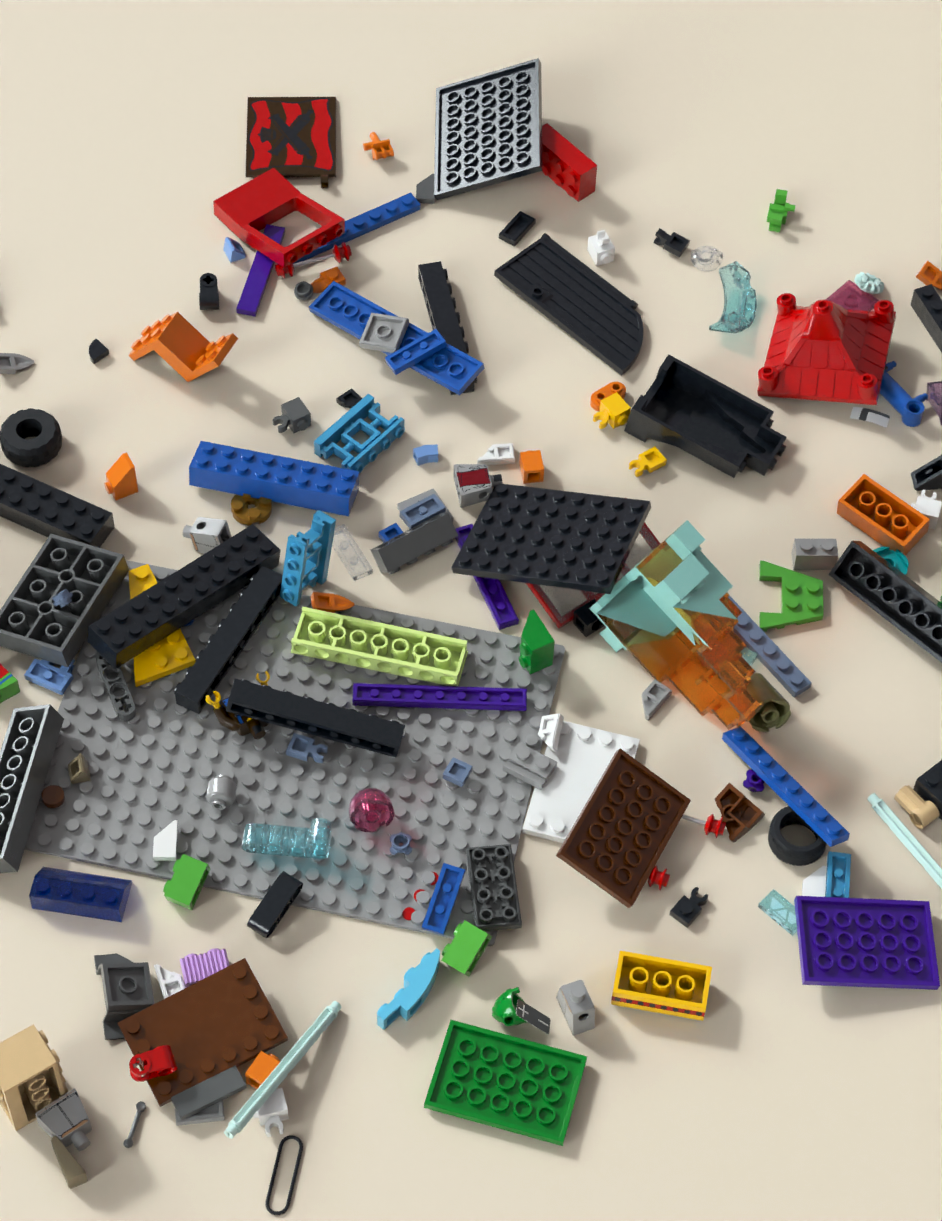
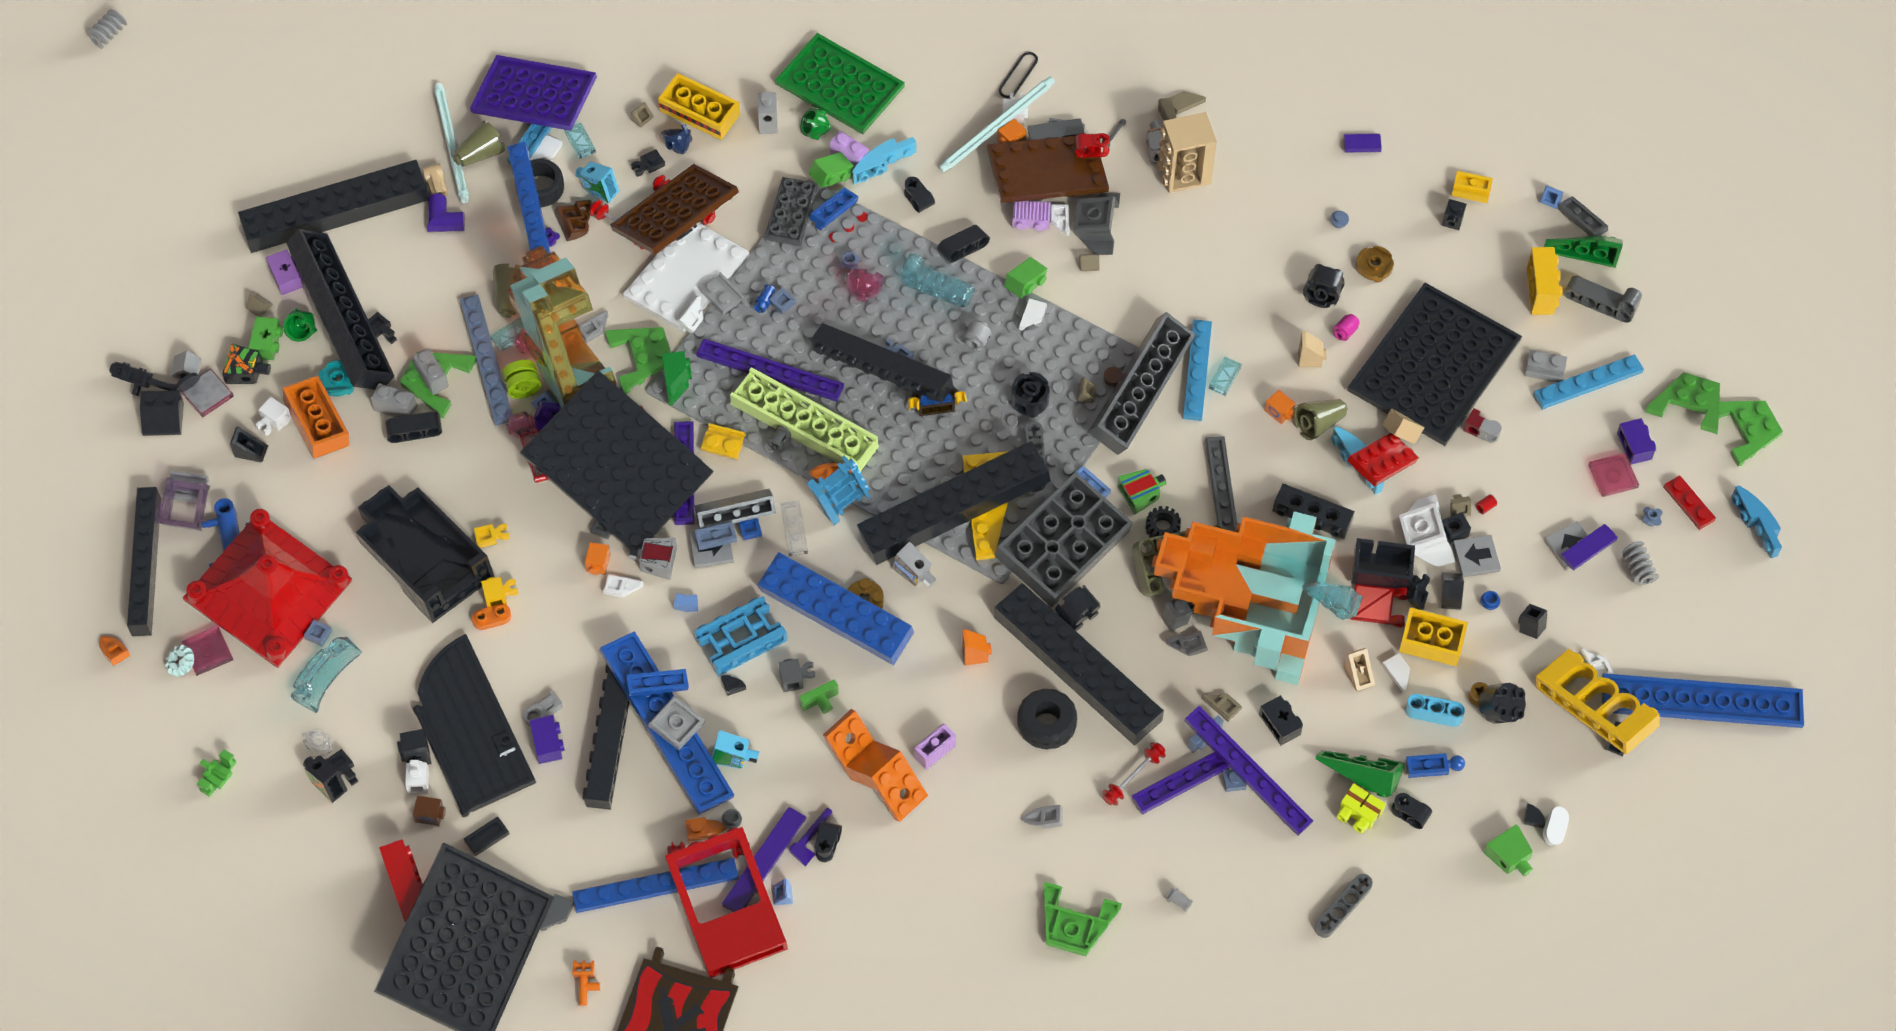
camera: 160 degrees left, 5 degrees up
clear blue slope [29,867,132,923] -> none
sand blue plate [52,589,73,608] -> none
black tile [89,339,109,364] -> none
black brick [174,566,283,714] -> none
dark grey sticker [516,999,551,1034] -> none
none -> black torso [303,756,348,803]
none -> sand blue plate [304,620,332,646]
none -> black plate [368,312,397,344]
none -> black beam [385,412,442,443]
none -> black brick [397,729,432,765]
none -> light grey brick [412,348,449,394]
none -> reddish brown brick [413,796,446,826]
none -> dark purple brick [427,193,465,232]
none -> olive cone [453,121,505,167]
none -> light grey piece [524,691,563,727]
none -> dark purple brick [530,715,565,764]
none -> medium azure torso [575,162,620,203]
none -> bright green wing [605,327,671,394]
none -> dark tan slope [630,102,654,127]
none -> dark blue helmet [661,124,693,155]
none -> yellow plate [700,423,746,460]
none -> medium azure torso [712,730,759,769]
none -> blue pin [754,284,775,313]
none -> dark grey bush [767,425,792,451]
none -> dark purple piece [789,808,832,867]
none -> bright green tile [799,679,839,714]
none -> lavender brick [830,131,869,168]
none -> black piece [904,177,935,213]
none -> lavender brick [913,723,956,770]
none -> black brick [1011,372,1050,418]
none -> black brick [1055,585,1101,631]
none -> dark tan slope [1079,253,1099,271]
none -> dark tan tile [1169,91,1206,114]

